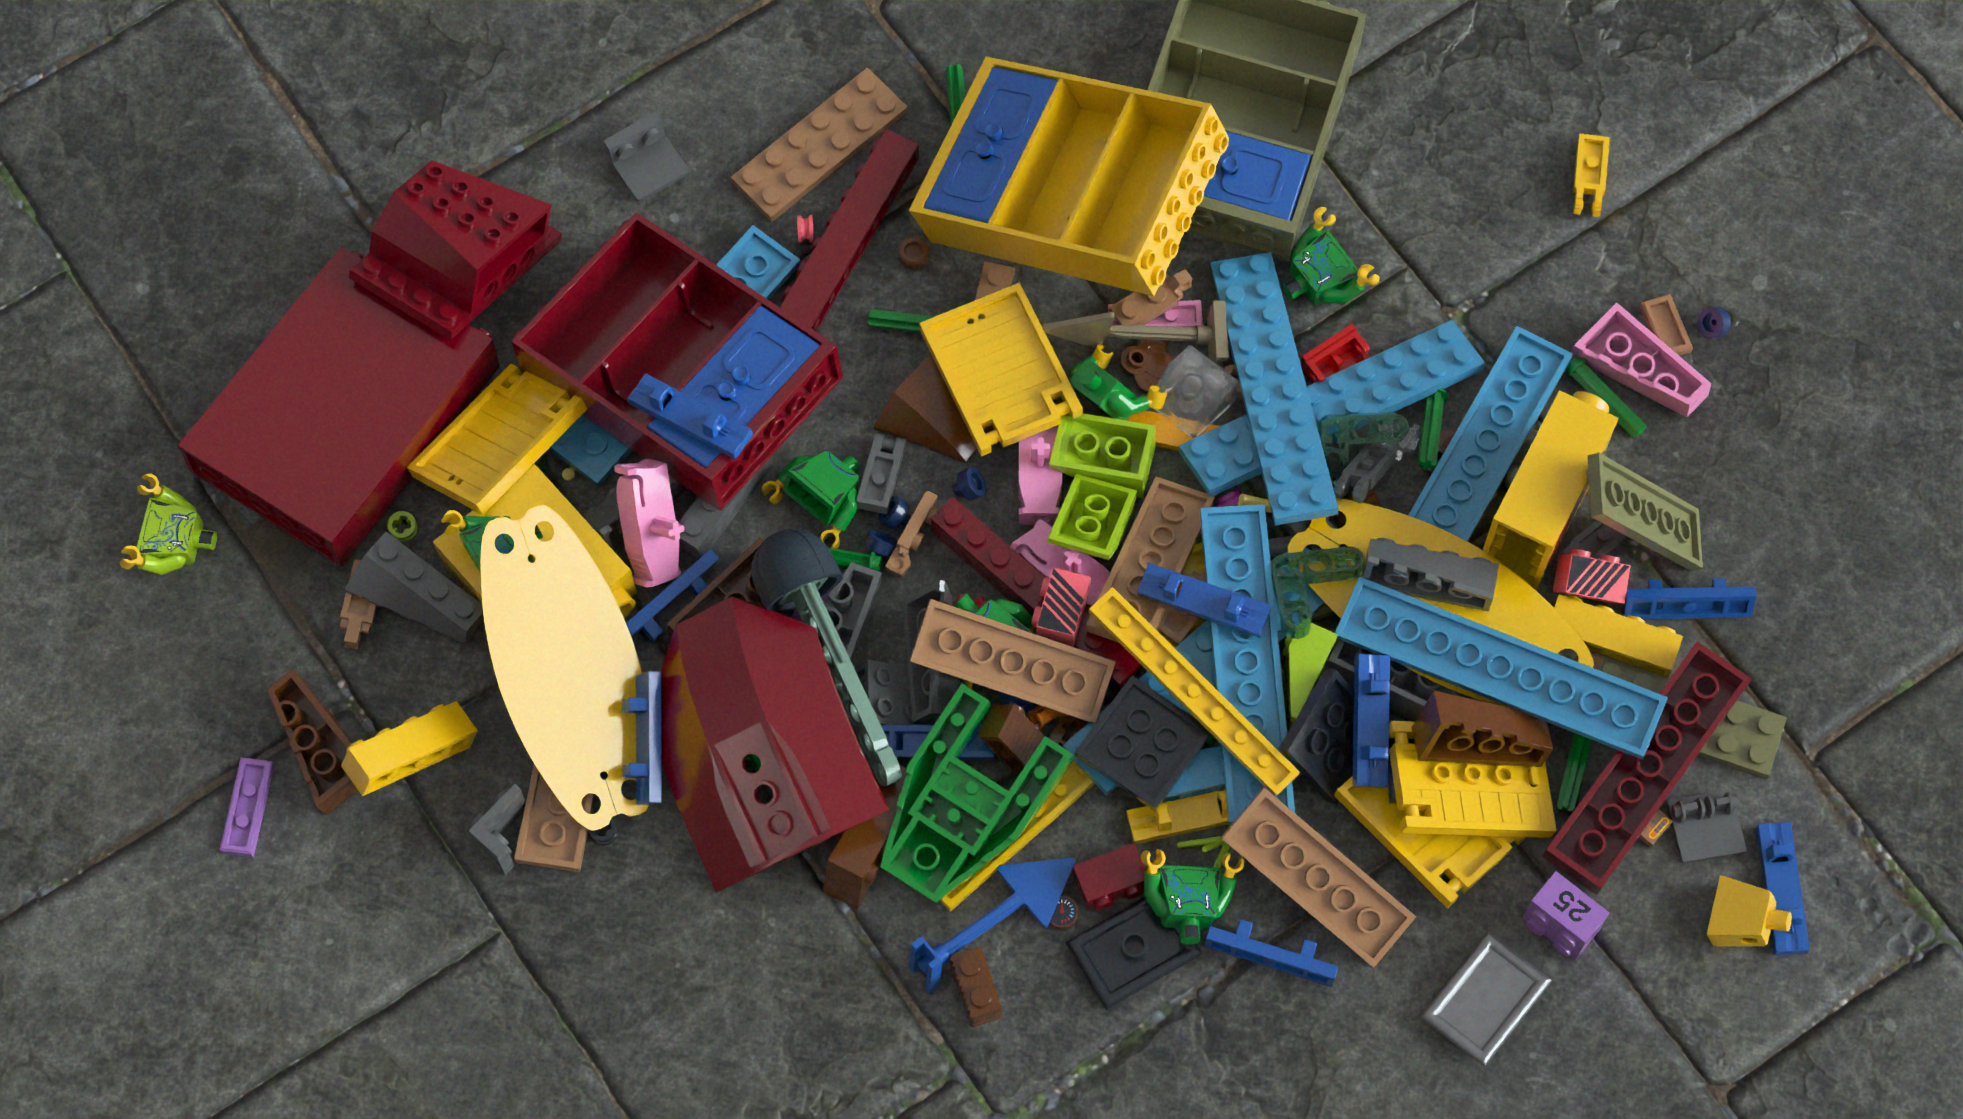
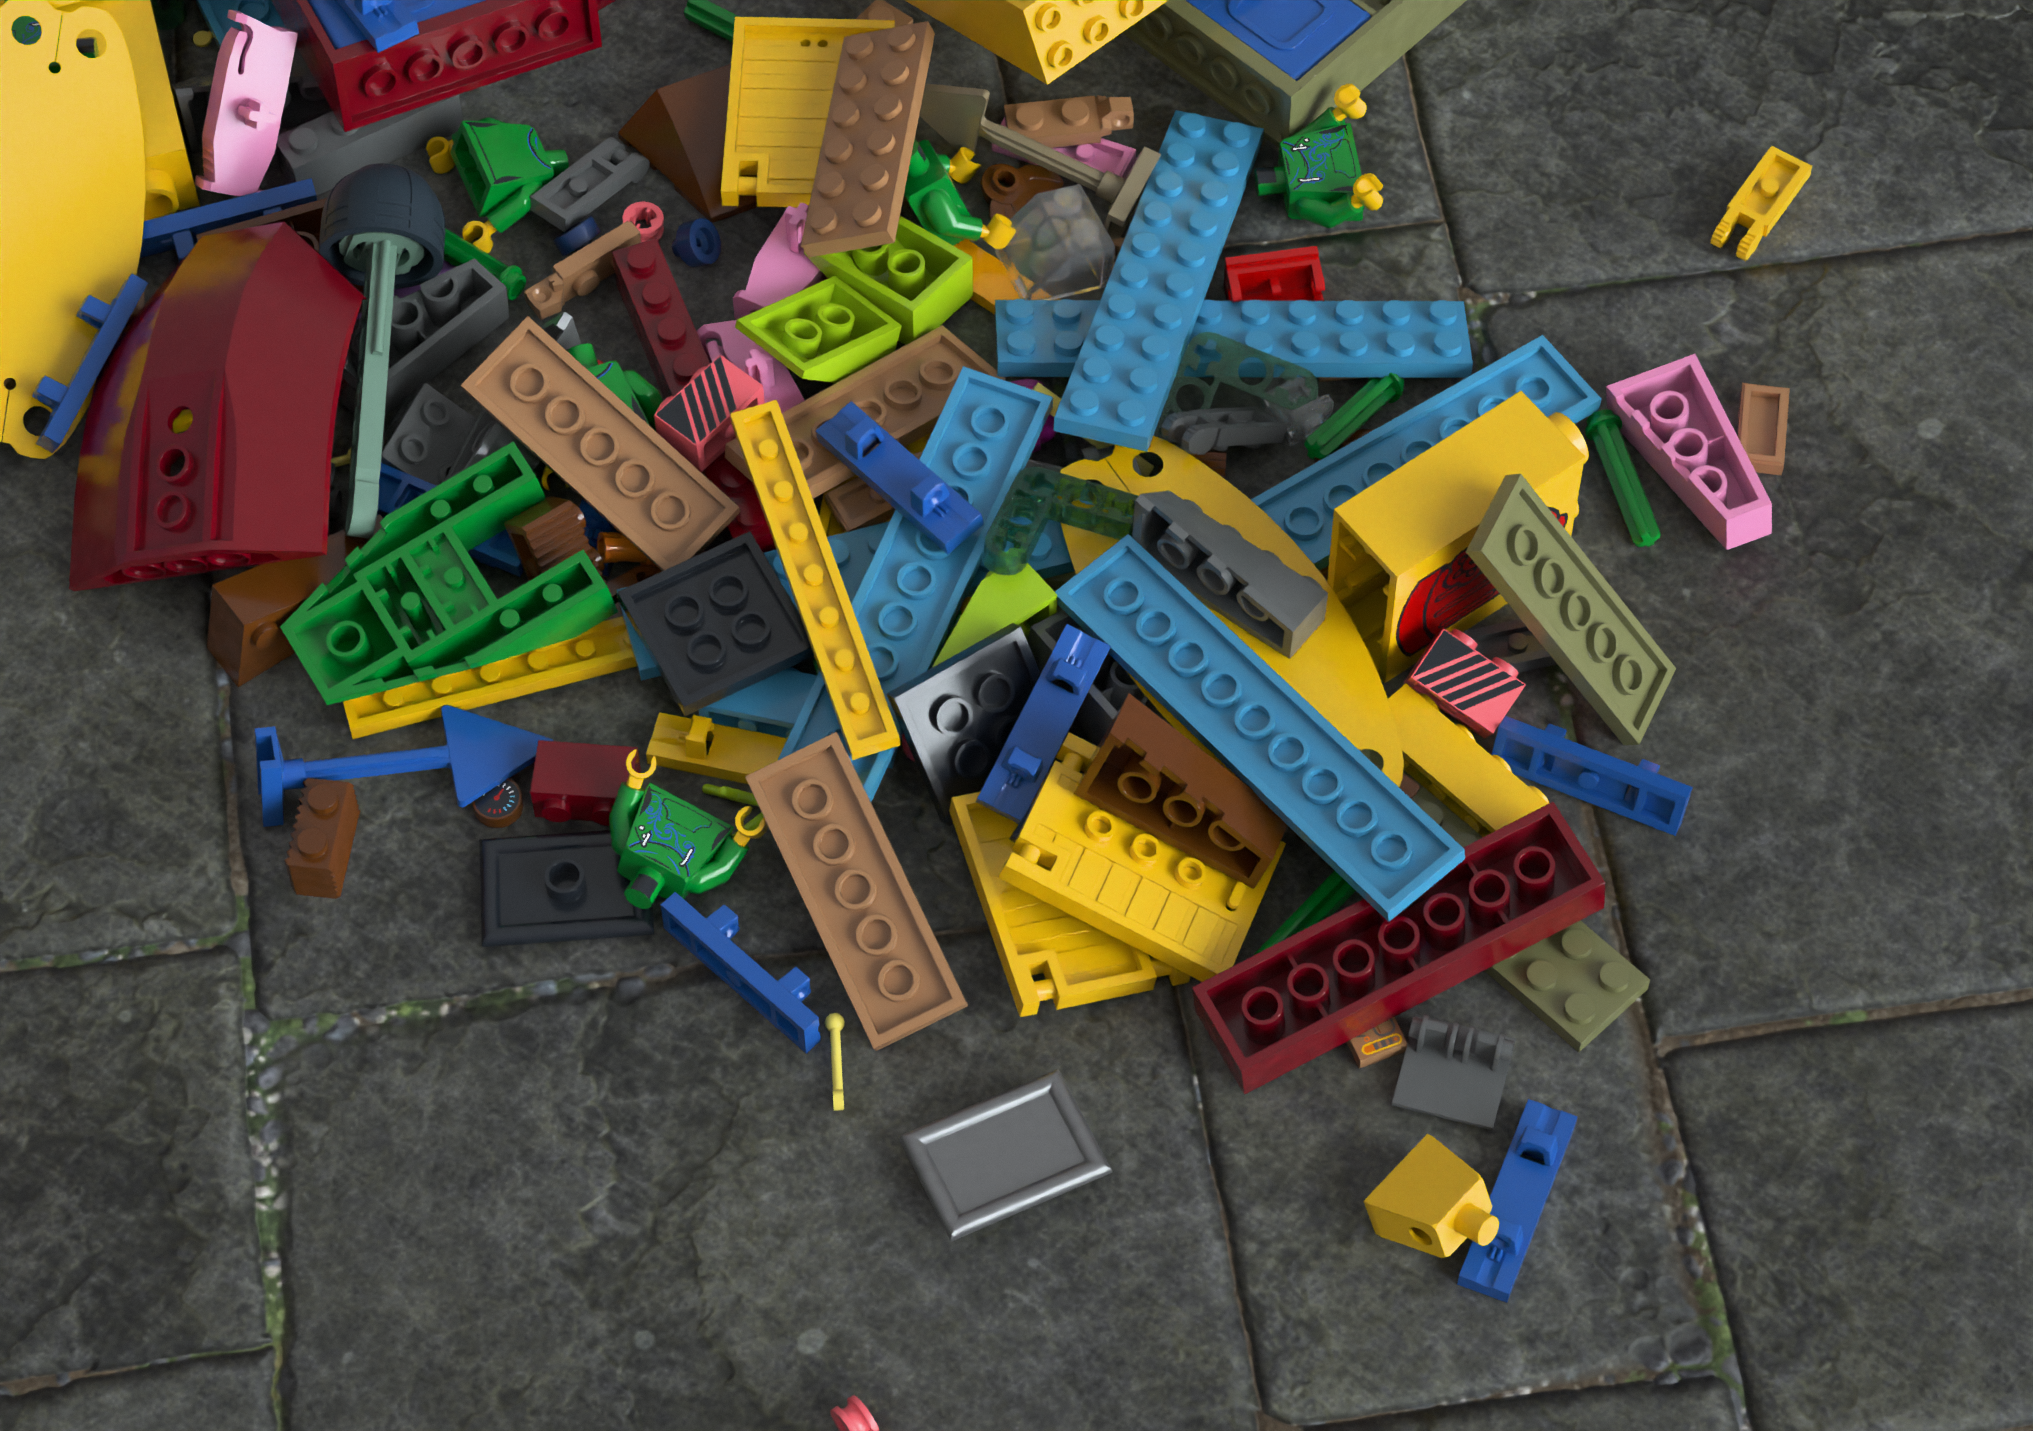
camera: 25 degrees right, 10 degrees down
dark blue tile [864,529,897,557] -> none
medium lavender brick [1523,871,1609,960] -> none
dark blue tile [1697,306,1731,338] -> none
none -> coral bush [622,201,664,243]
none -> medium nougat plate [801,21,935,258]
none -> light yellow hinge [825,1013,845,1111]

